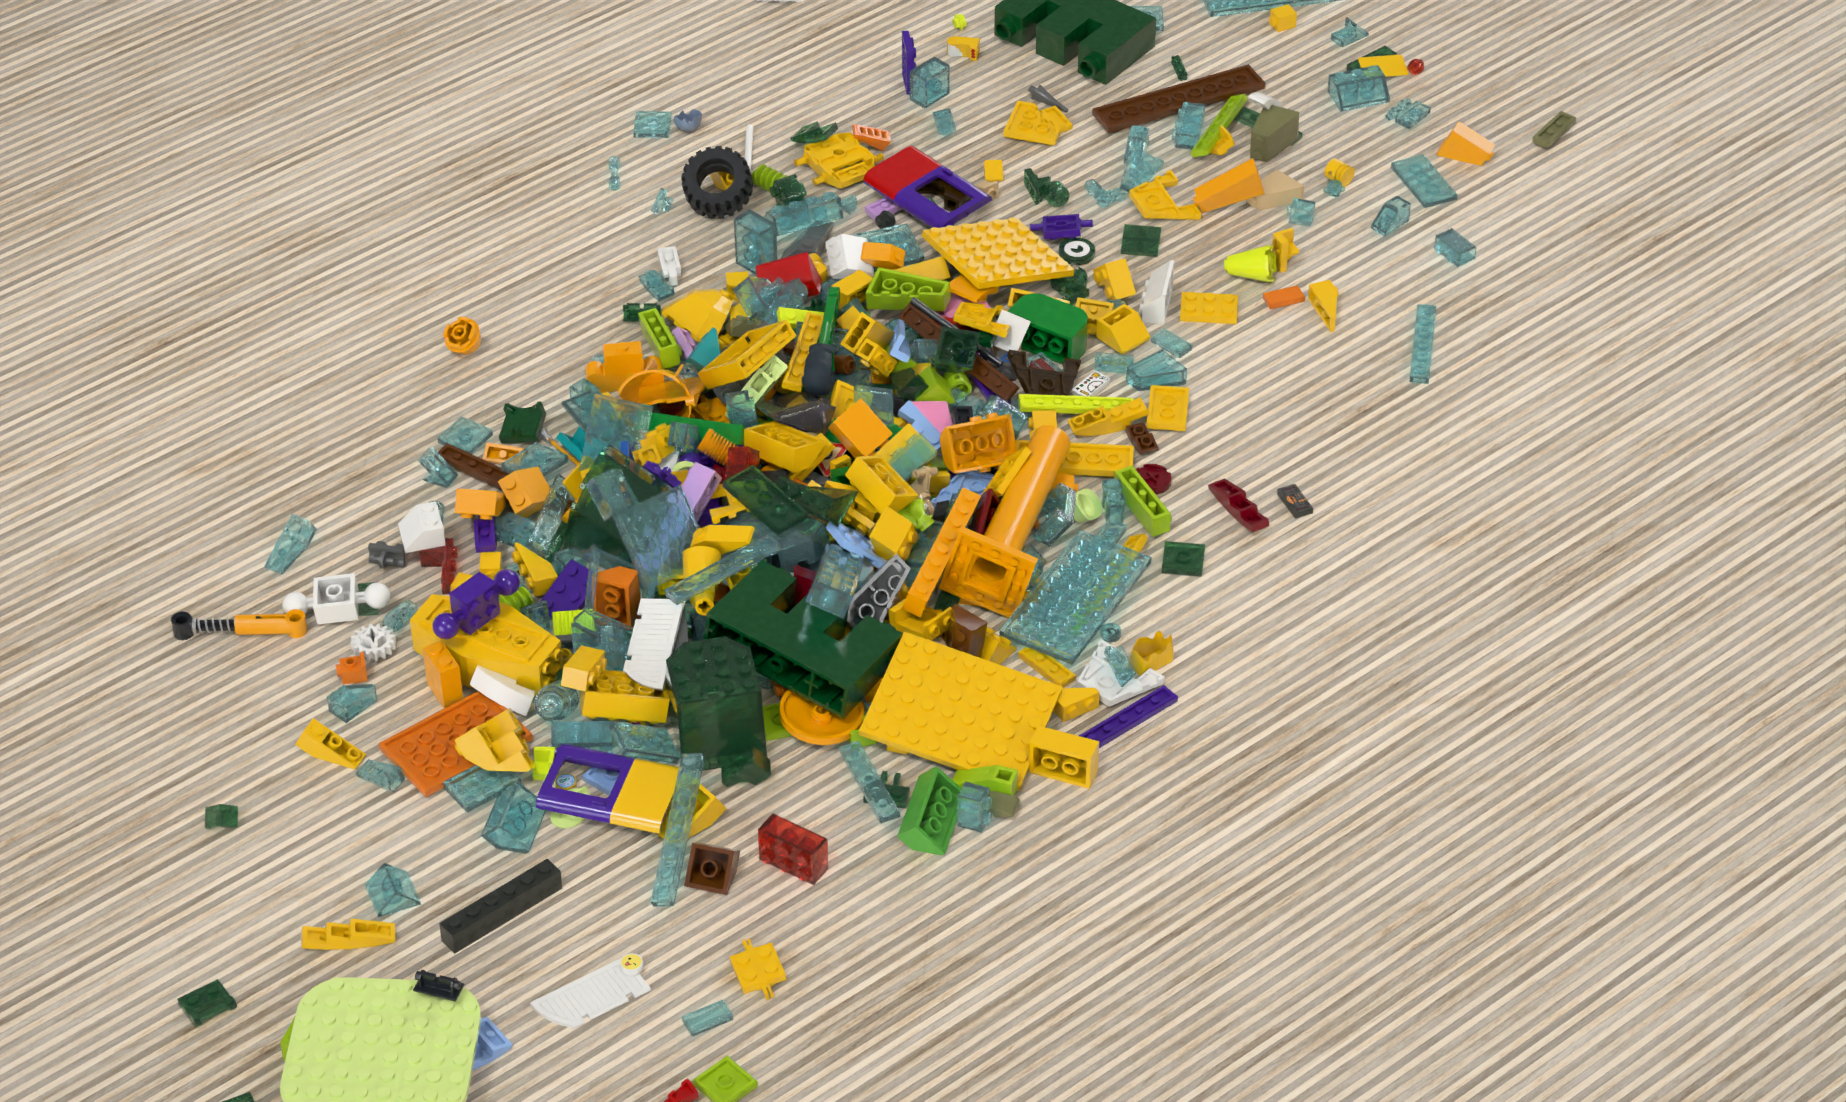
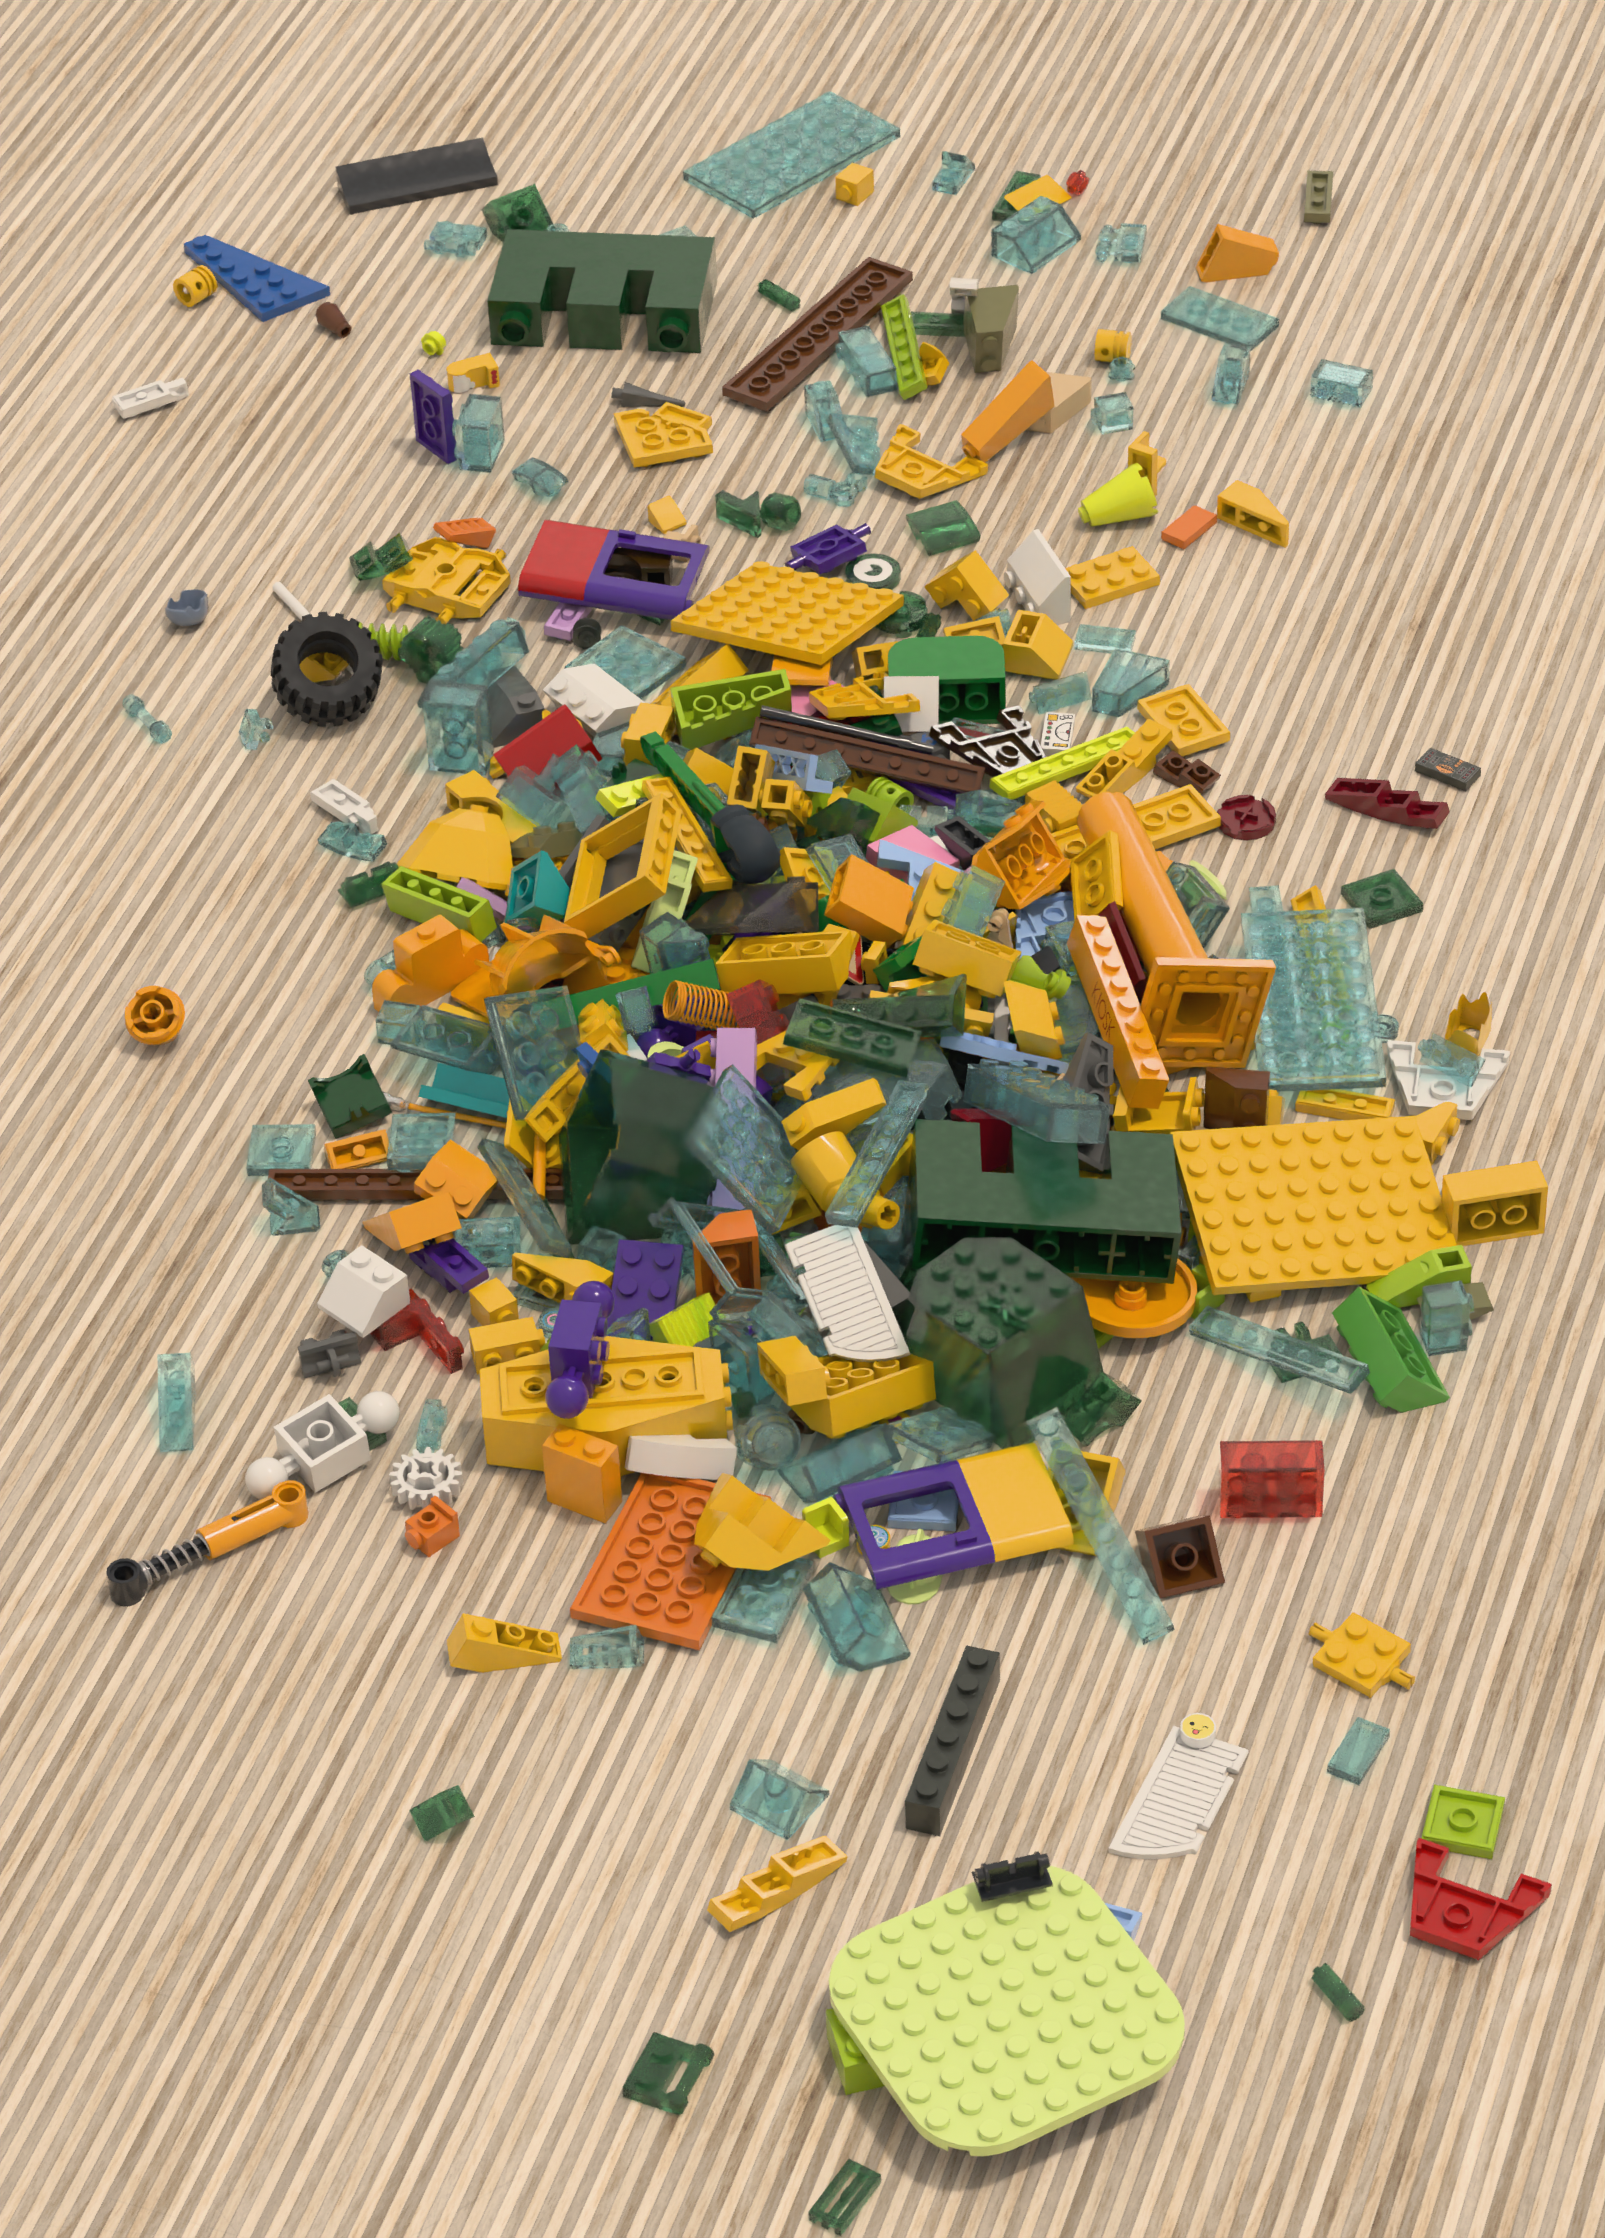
camera: 30 degrees left, 0 degrees up
clear light blue slope [327,684,377,723] -> none
clear light blue slope [585,468,639,521] -> none
clear light blue tile [633,111,672,138] -> none
light orange slope [860,242,906,270] -> none
clear green slope [935,326,980,373] -> none
dark purple tile [1079,685,1178,748] -> none
clear light blue brick [1102,479,1125,524] -> none
lime brick [1114,466,1172,537] -> none
clear light blue plate [1409,304,1436,384] -> none

